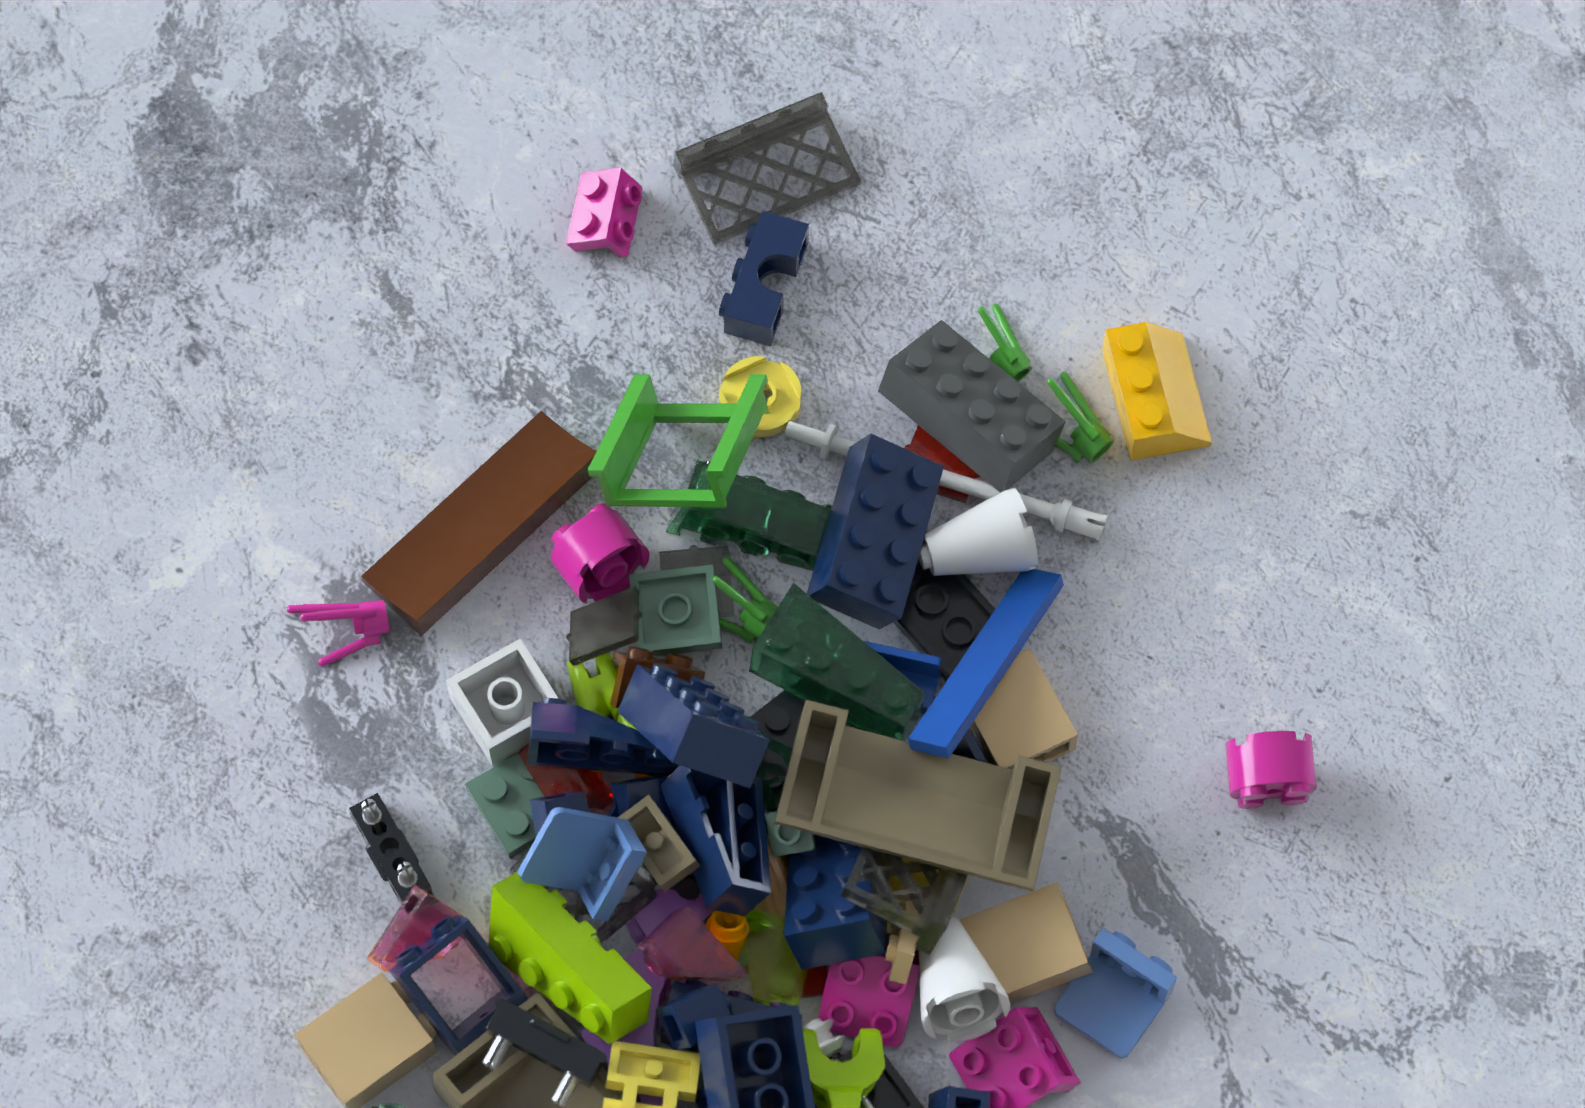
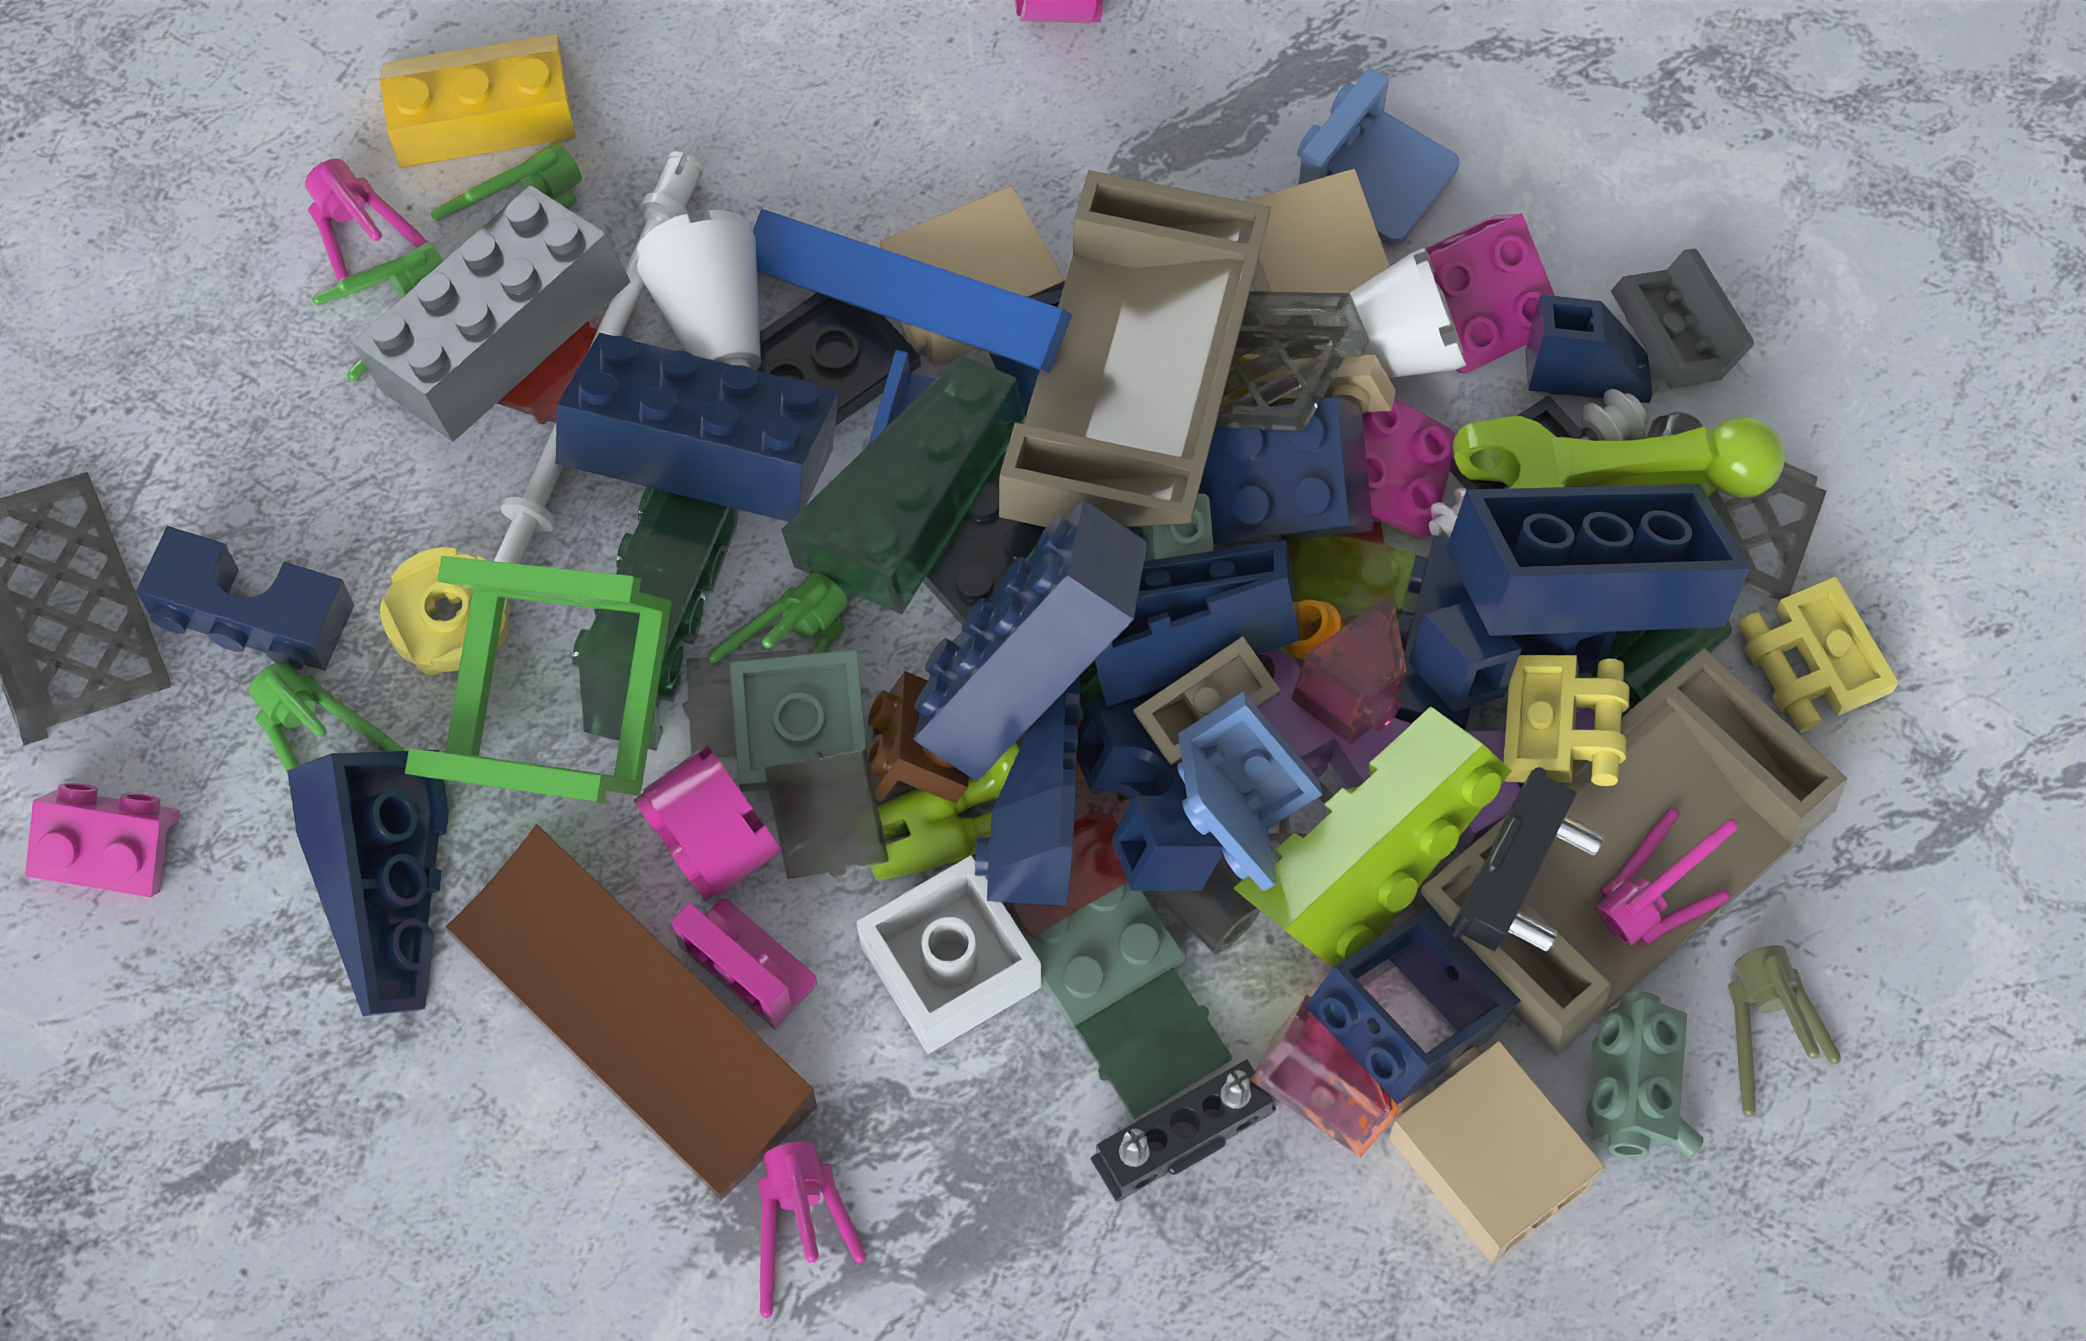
camera: 90 degrees left, 0 degrees up
none -> bright green plant [249,661,405,775]
none -> dark blue wedge [287,750,449,1017]
none -> dark pink plant [305,159,428,282]
none -> dark pink bracket [671,898,817,1030]
none -> clear green piece [1075,968,1232,1119]

